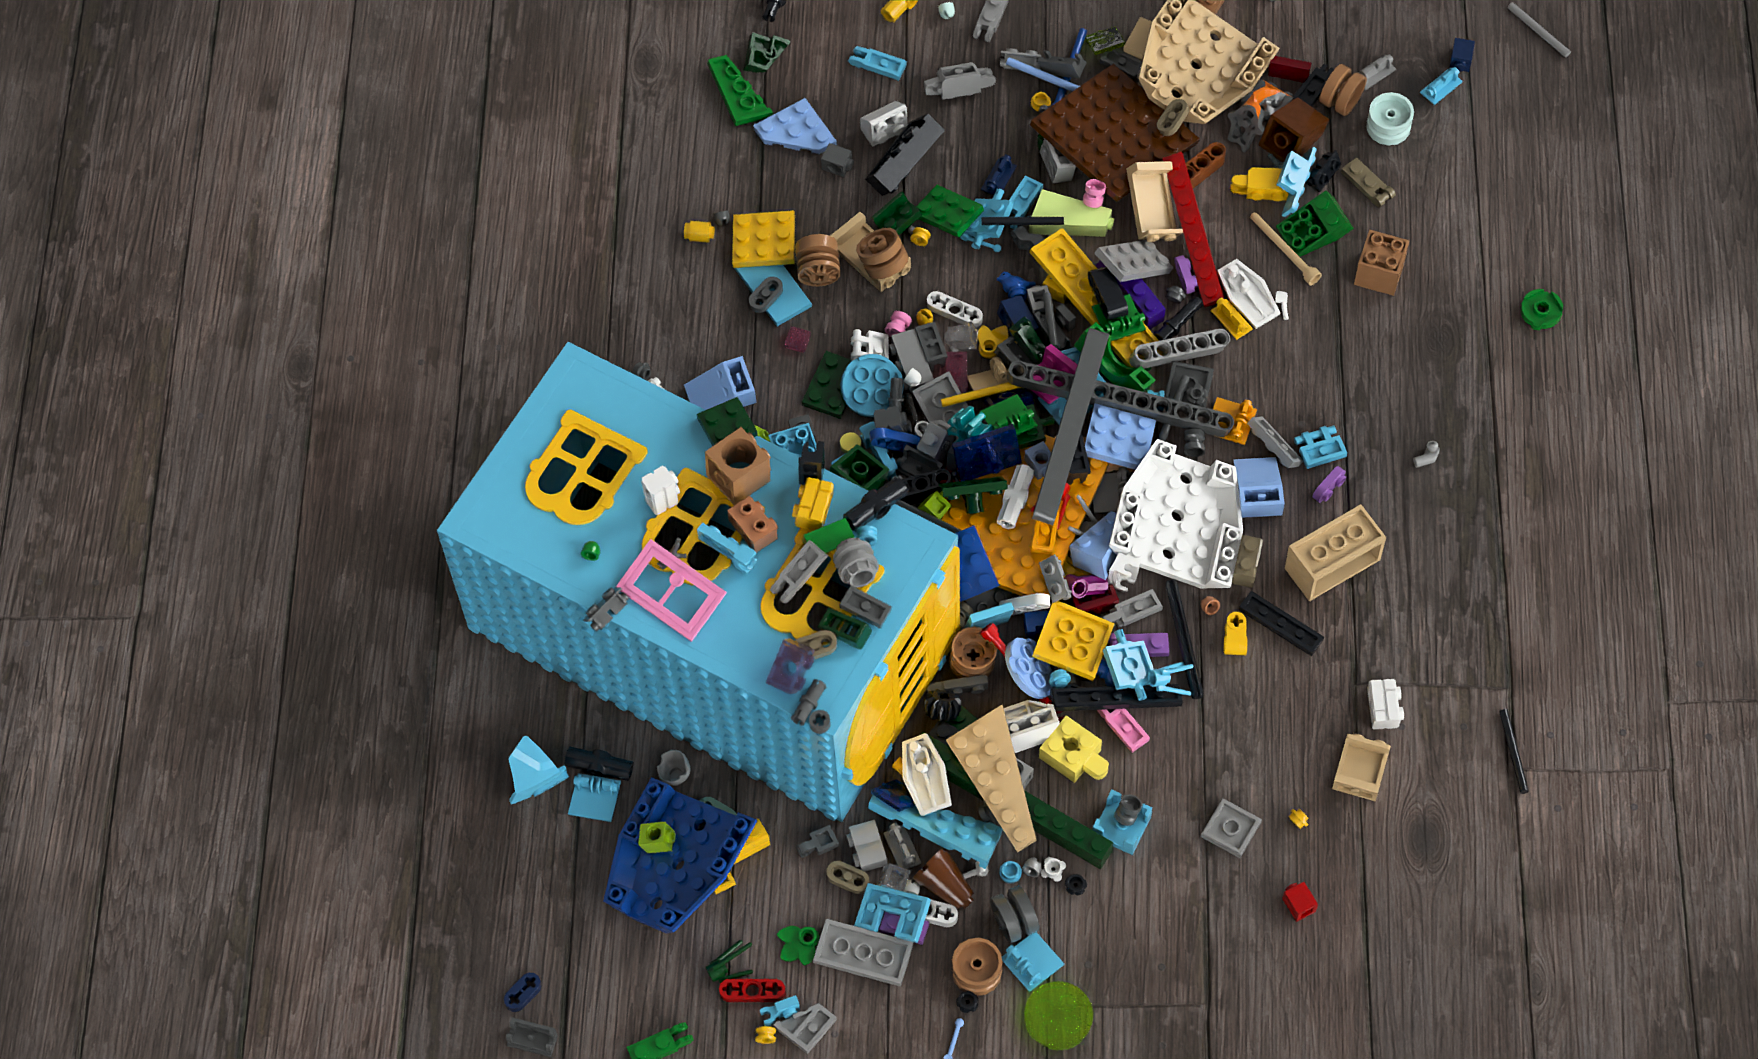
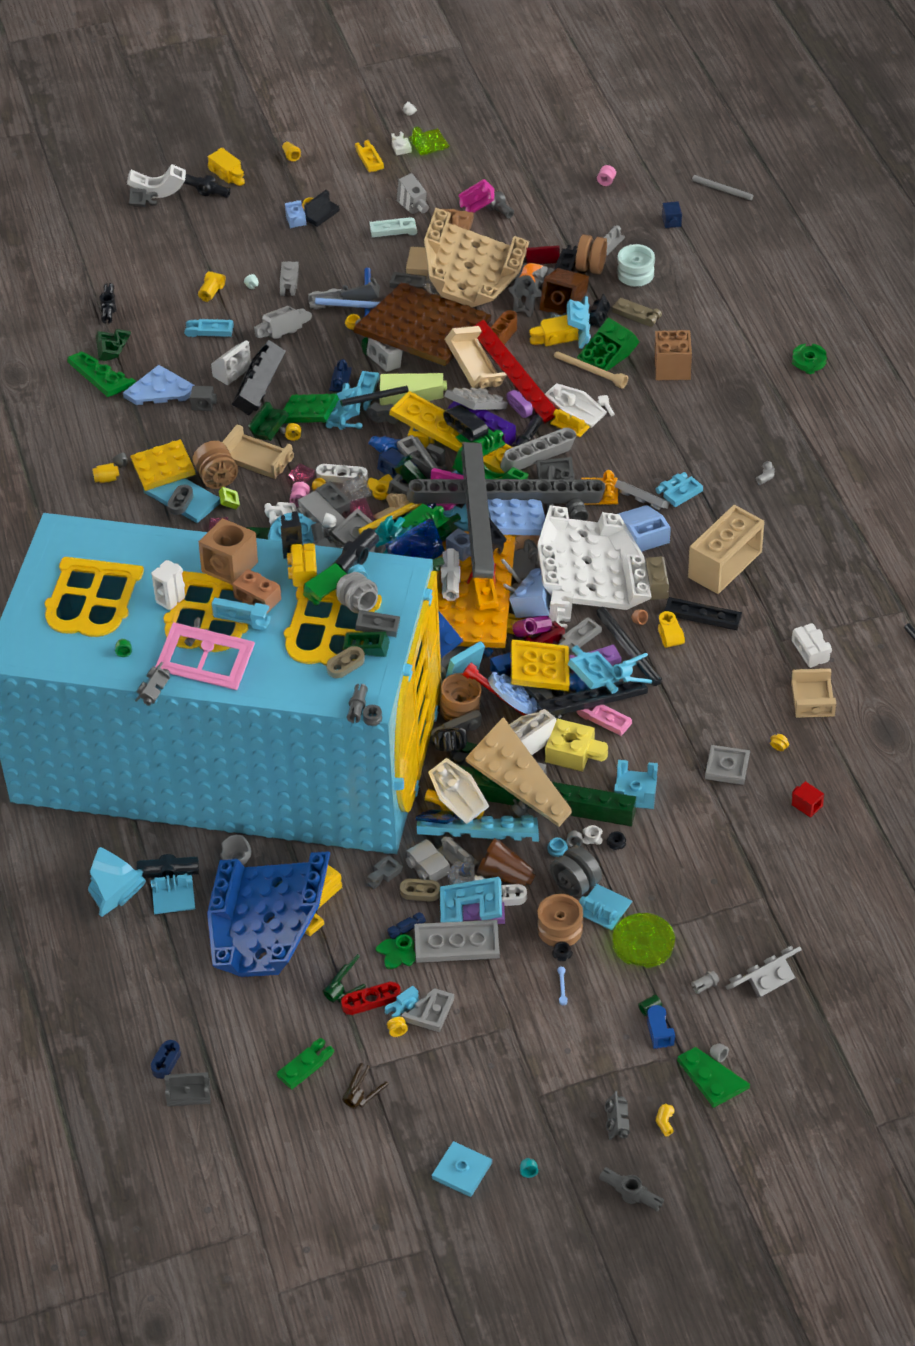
camera: 20 degrees left, 15 degrees down
lime brick [638,822,676,853] -> none
dark green plate [697,397,758,446] -> none
clear purple brick [766,638,815,695] -> none
light grey hinge [770,540,828,604] -> none
medium nougat wheel [856,228,909,279] -> none
white hand [962,861,988,879] -> none
white beam [999,593,1050,615] -> none
light grey hinge [1039,554,1072,603] -> none
medium azure plate [1049,669,1071,688] -> none
bright pink wheel [1083,179,1106,208] -> none
piece [1085,26,1126,55] -> none
dark grey wheel [1114,794,1142,826] -> none
dark tan plate [1157,99,1189,136] -> none
dark grey plate [1166,286,1186,303] -> none
medium lavender plate [1312,466,1346,503] -> none
medium azure hinge [1420,67,1463,105] -> none
none -> lime plate [219,487,240,509]
none -> clear pink plate [289,464,314,483]
none -> dark blue axle [387,912,426,939]

